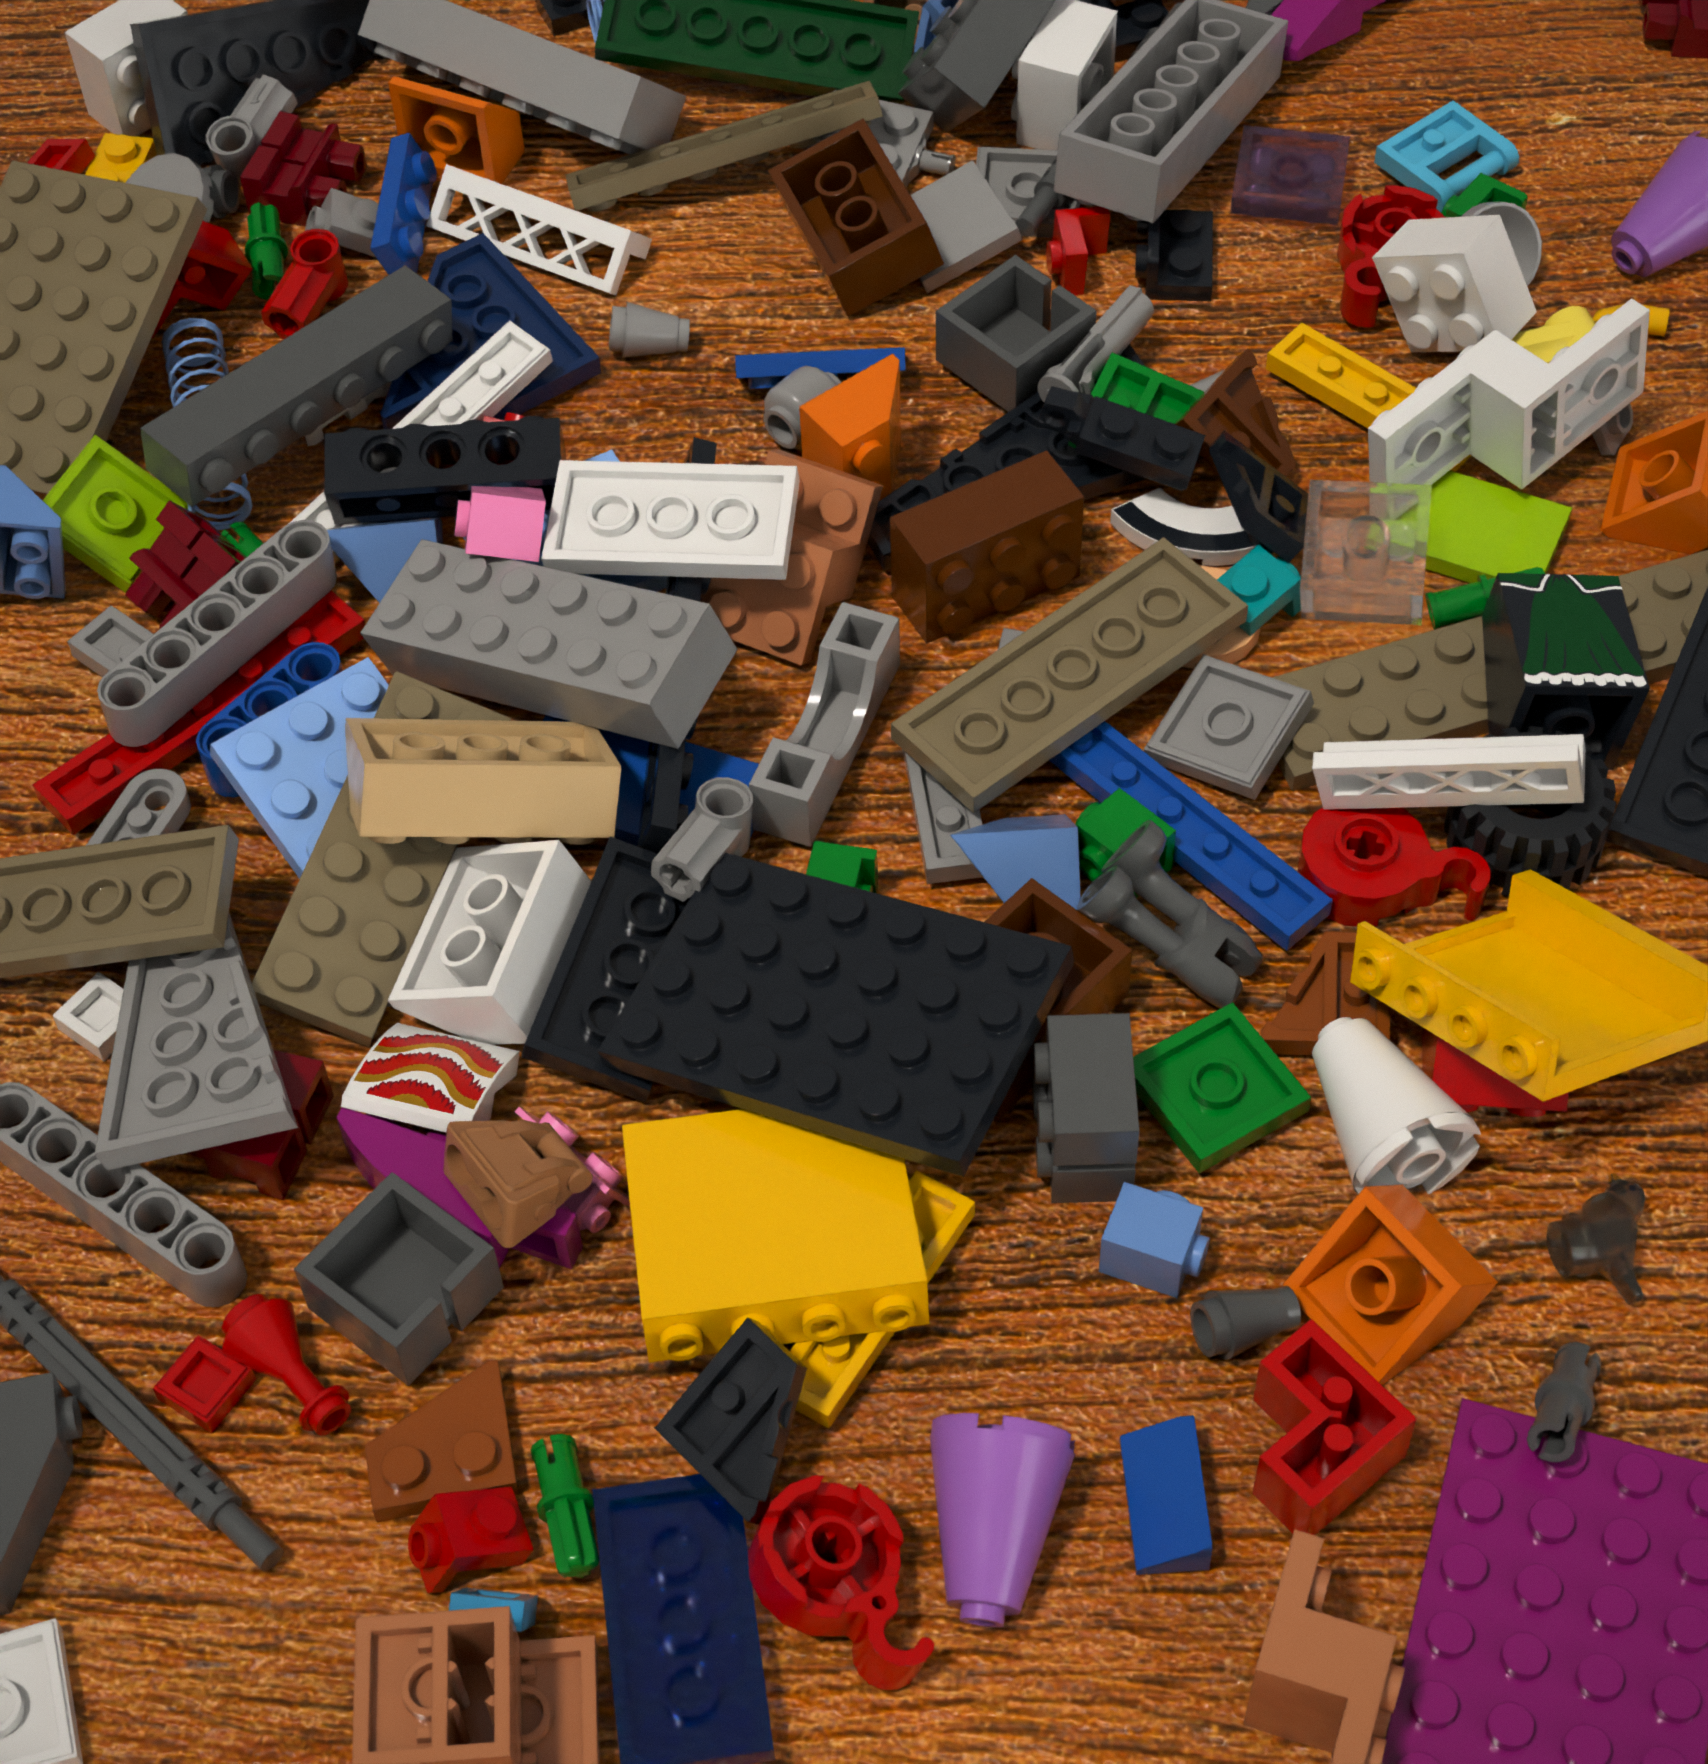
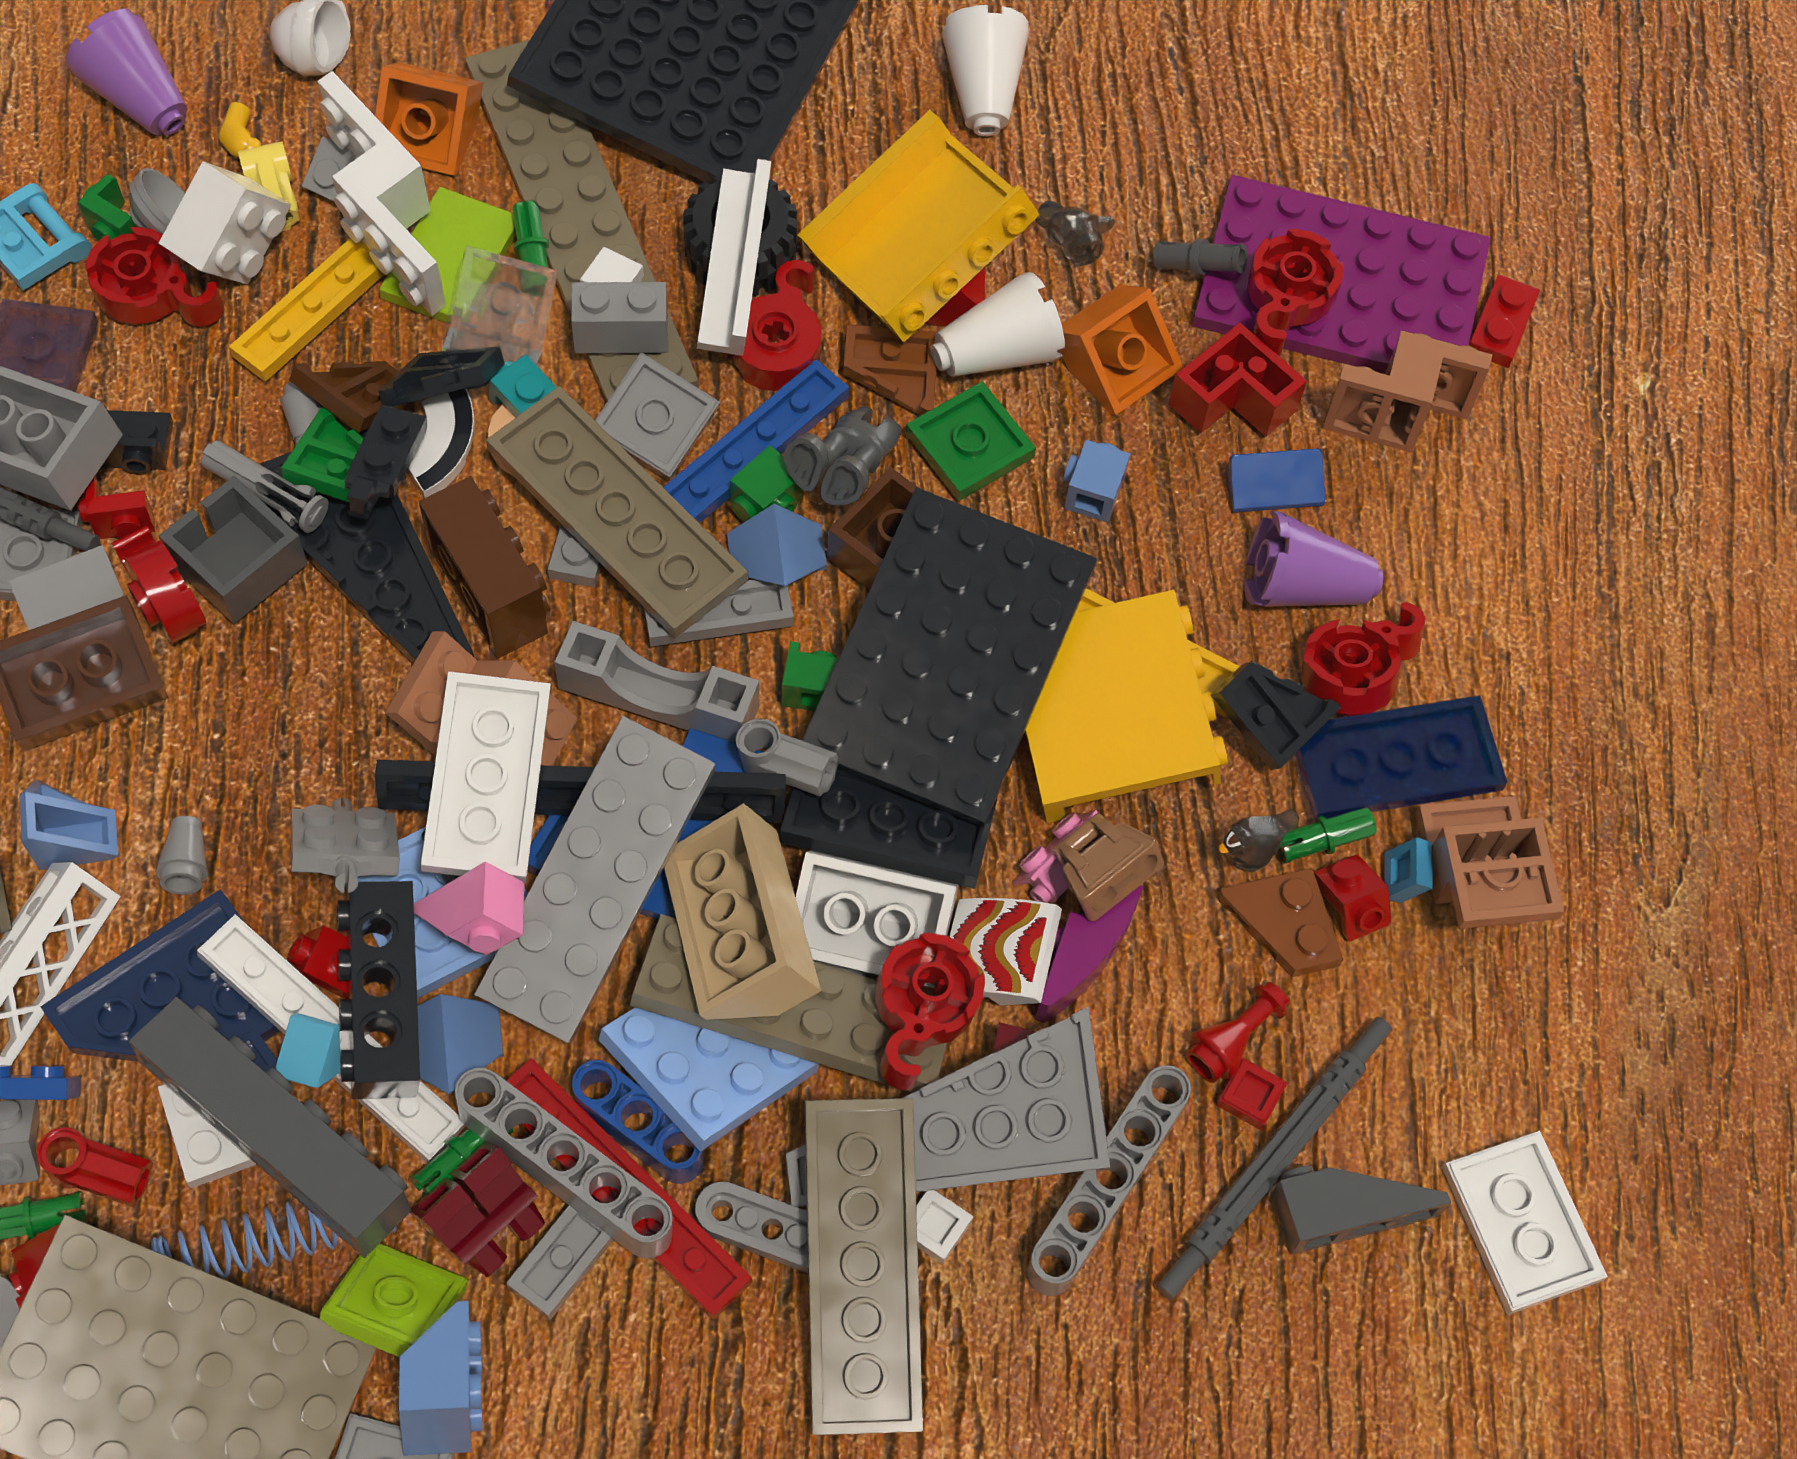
camera: 100 degrees left, 10 degrees up
dark grey piece [294,1172,504,1386] -> none
blue plate [735,347,906,389] -> none
light grey head [763,365,841,451] -> none
orange slope [799,353,901,501] -> none
dark grey piece [1032,1013,1139,1203] -> none
dark grey cone [1190,1286,1301,1360] -> none
black slope [1482,573,1650,770] -> none
none -> medium blue slope [20,779,118,870]
none -> red piece [111,525,207,644]
none -> medium azure slope [276,1013,341,1087]
none -> light grey plate [291,798,400,893]
none -> light grey brick [571,282,668,353]
none -> white tile [580,247,644,282]
none -> red piece [875,933,985,1091]
none -> clear smoke animal [1218,809,1299,872]
none -> red piece [1247,229,1344,357]

